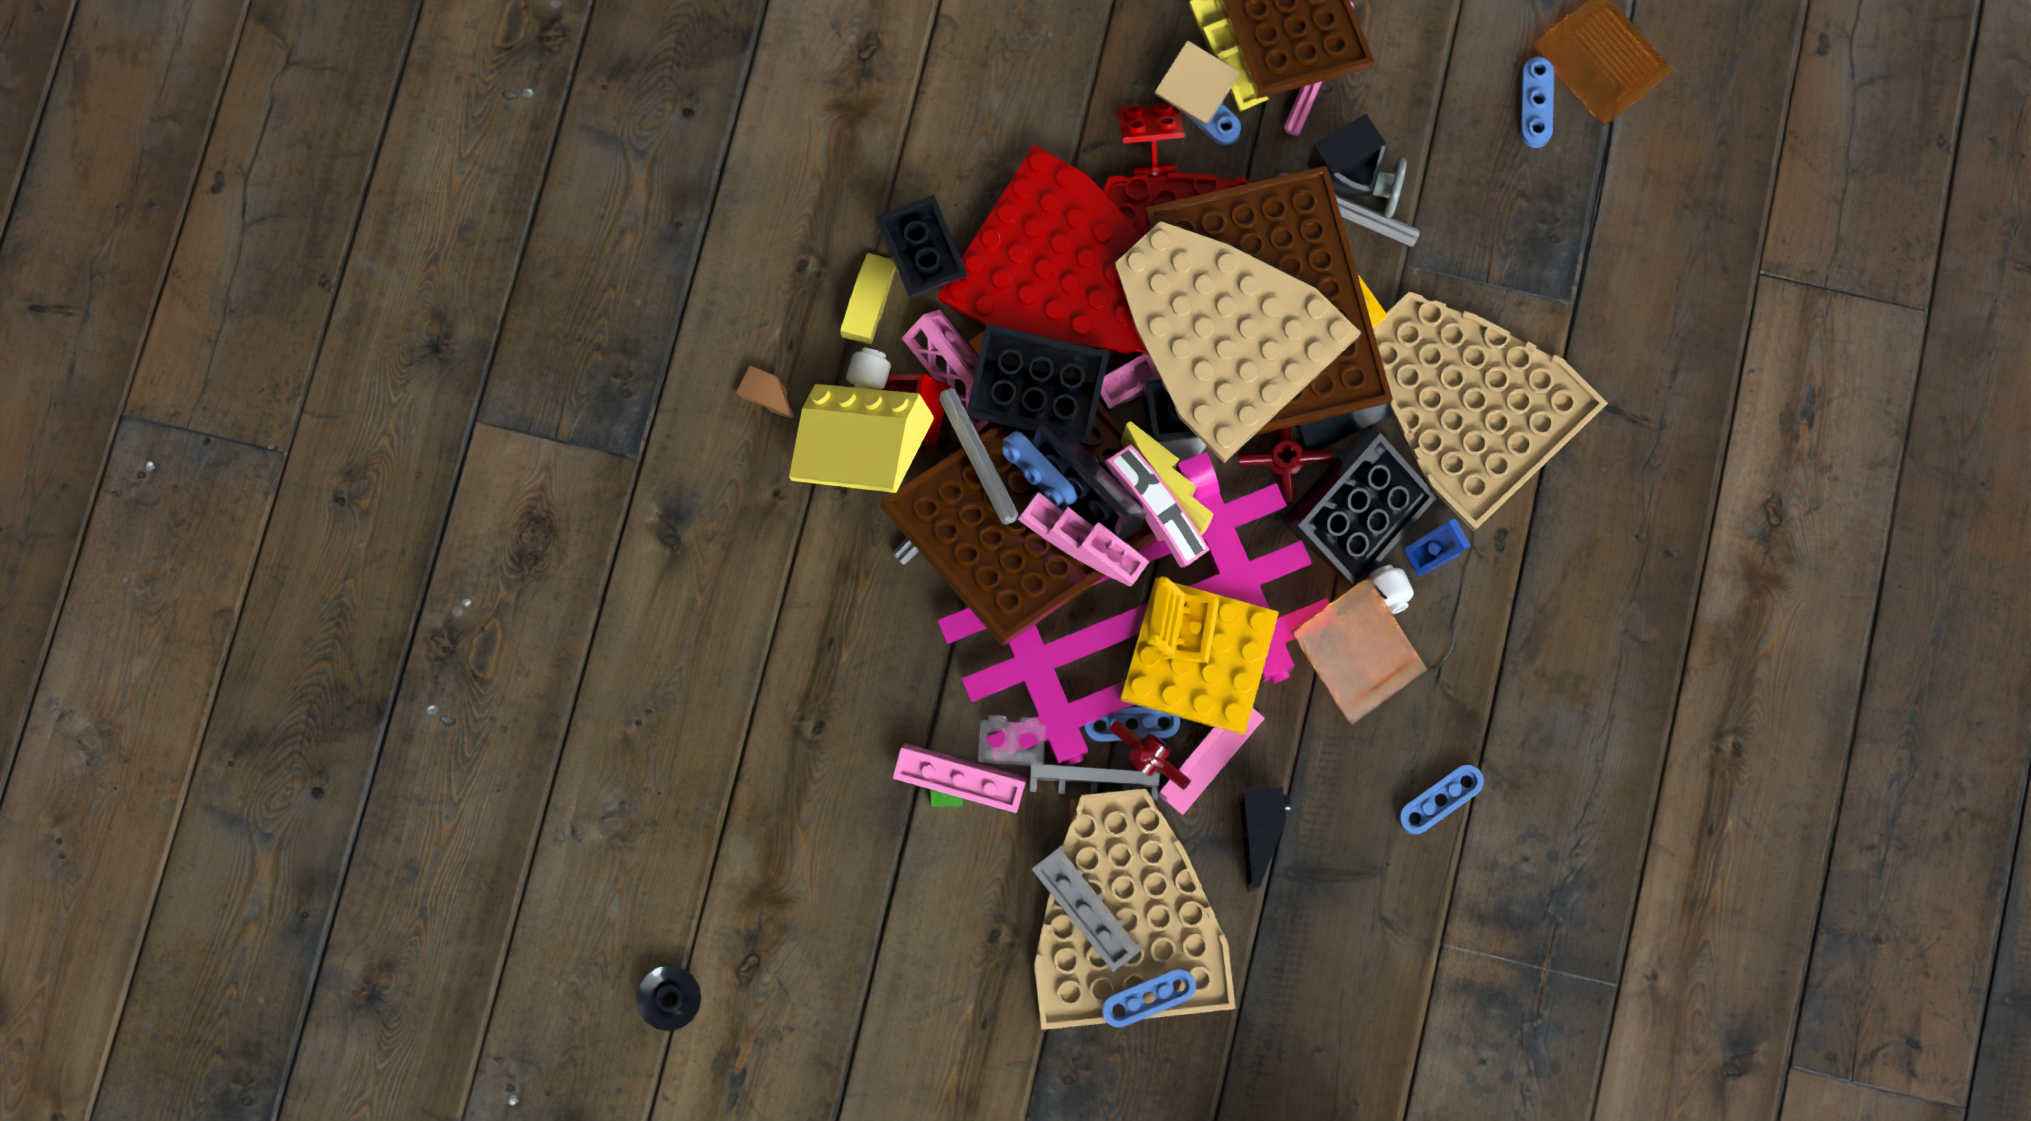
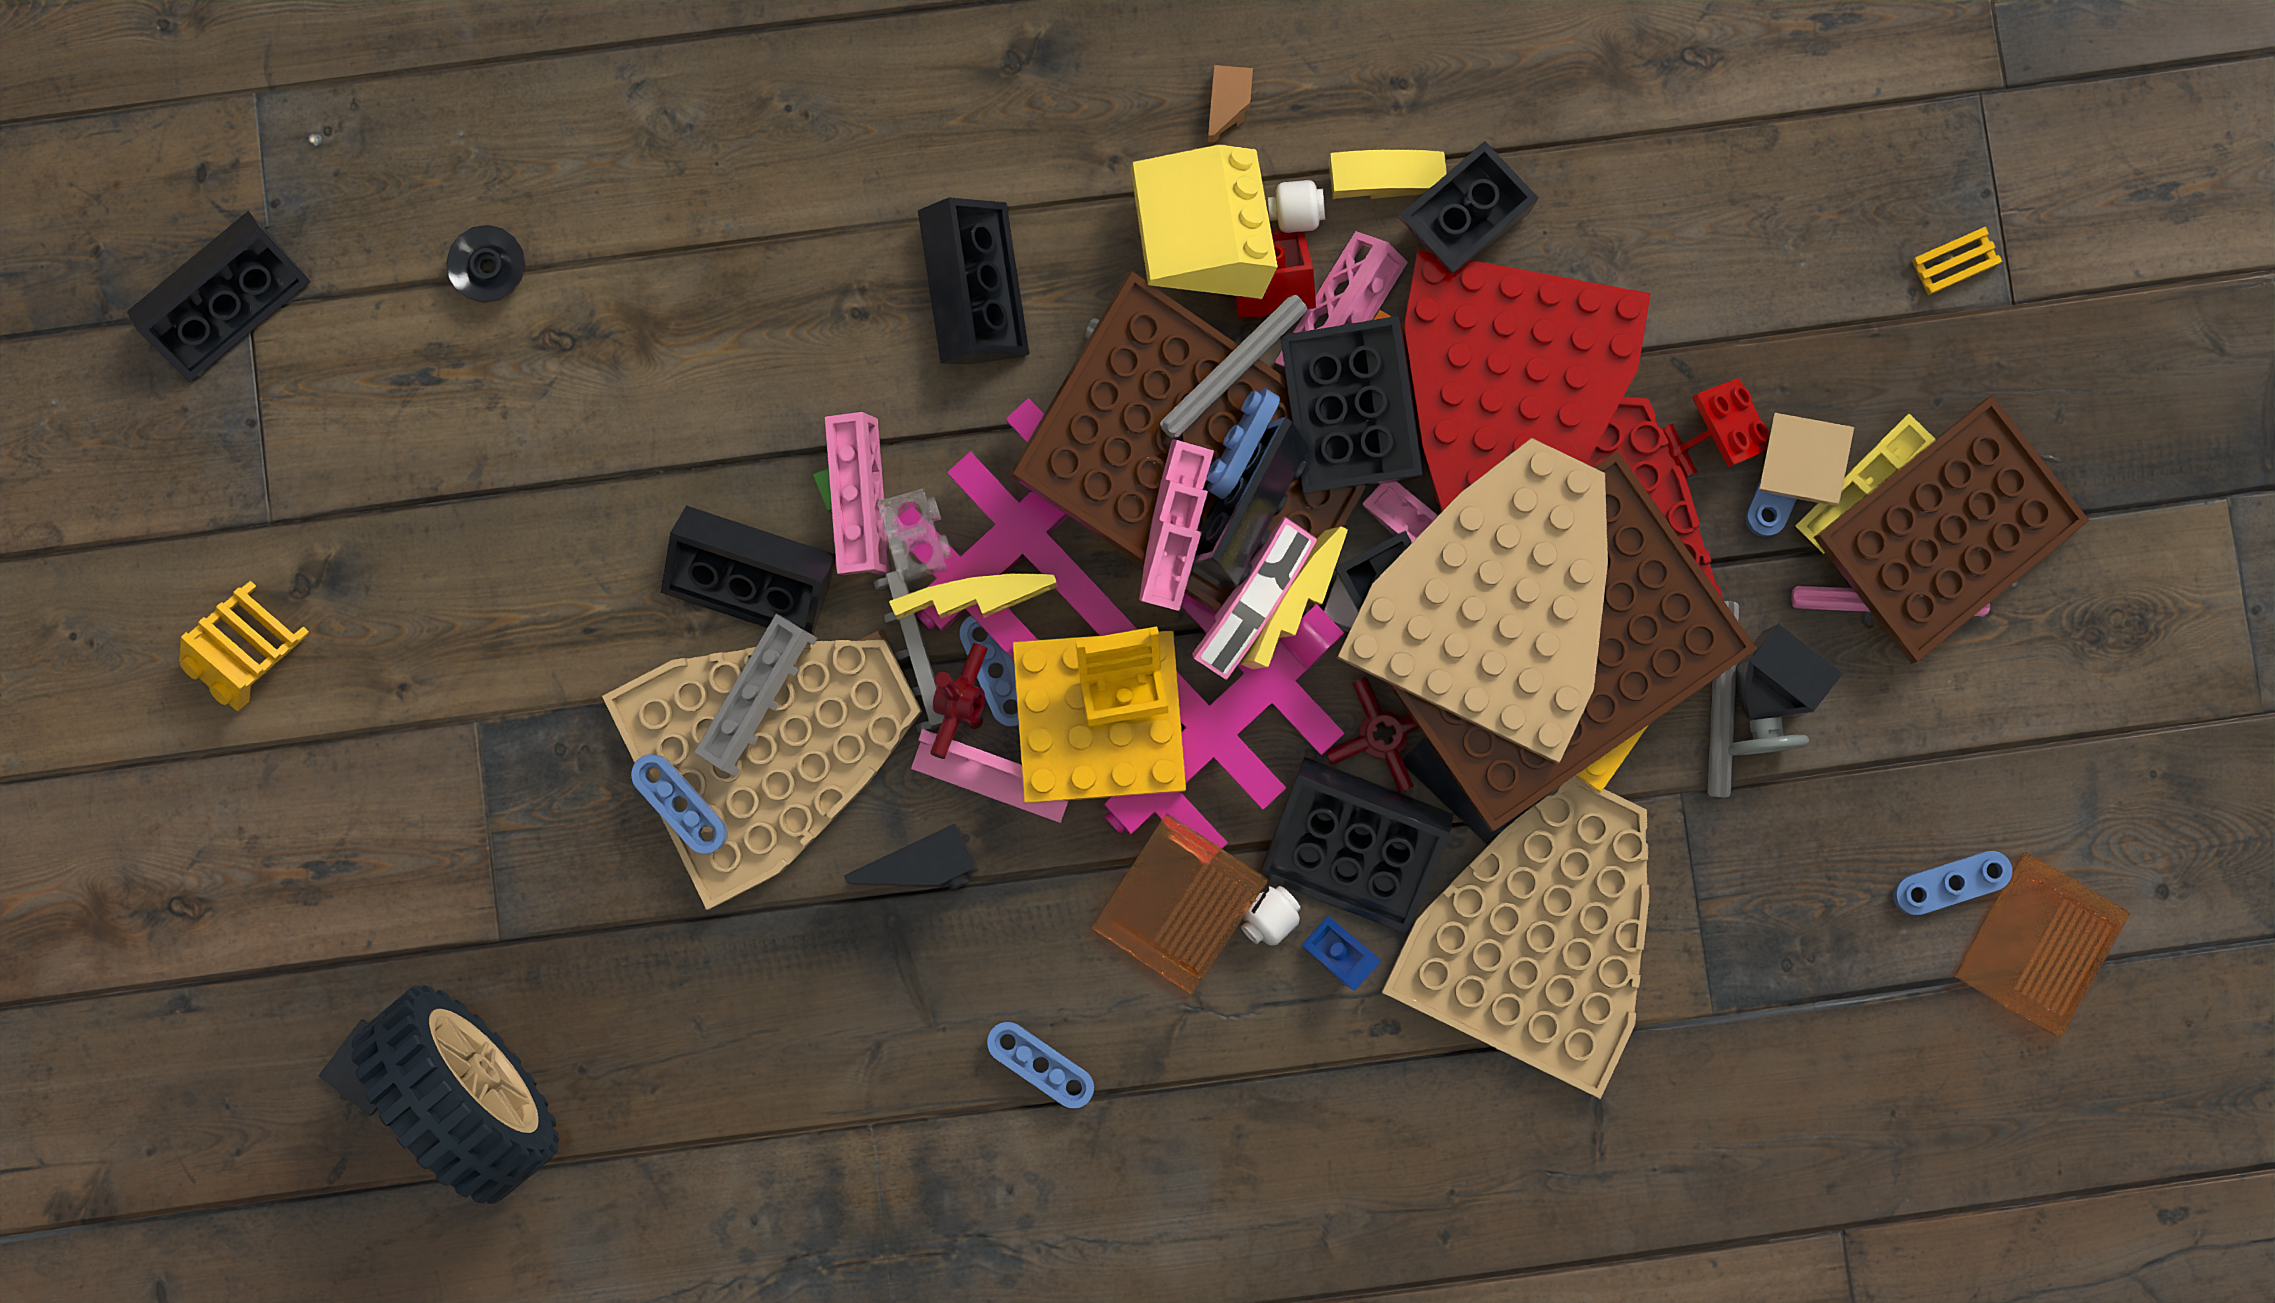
camera: 70 degrees right, 5 degrees up
none -> black slope [660,505,836,635]
none -> light yellow slope [889,574,1058,620]
none -> black slope [918,197,1030,365]

